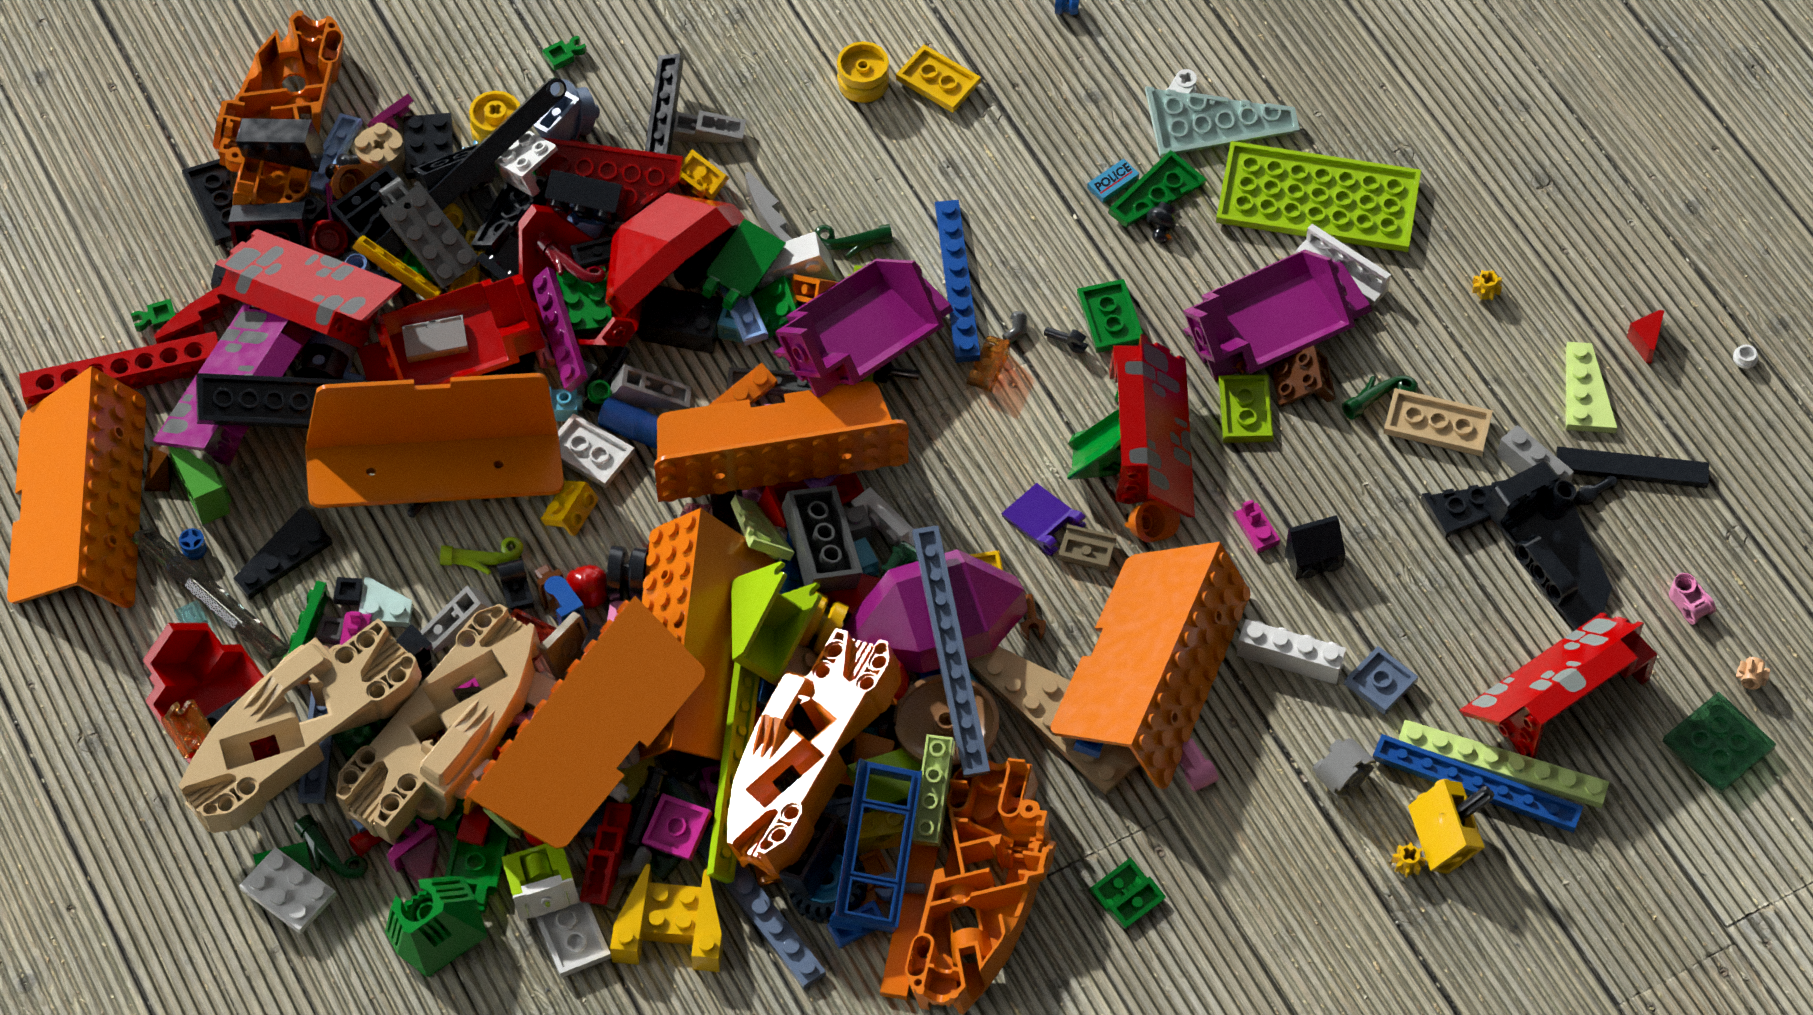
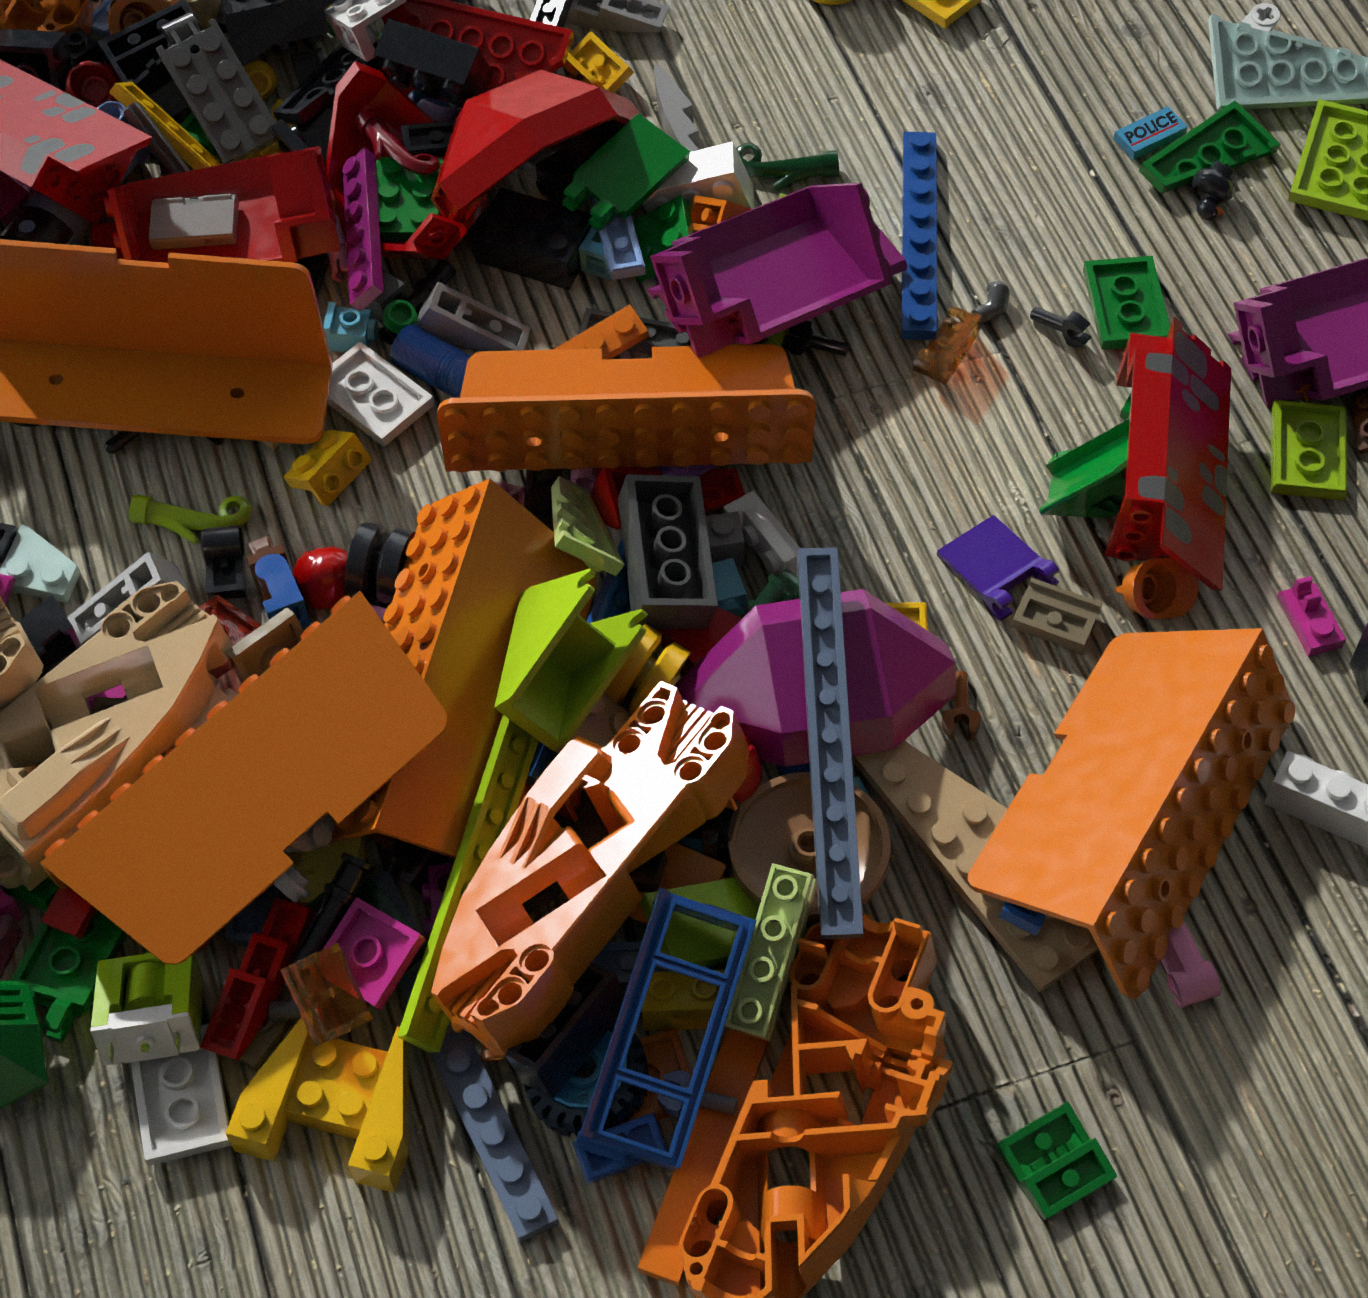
camera: 10 degrees right, 0 degrees up
none -> dark grey axle [123,102,190,175]
none -> clear orange hinge [280,943,373,1047]

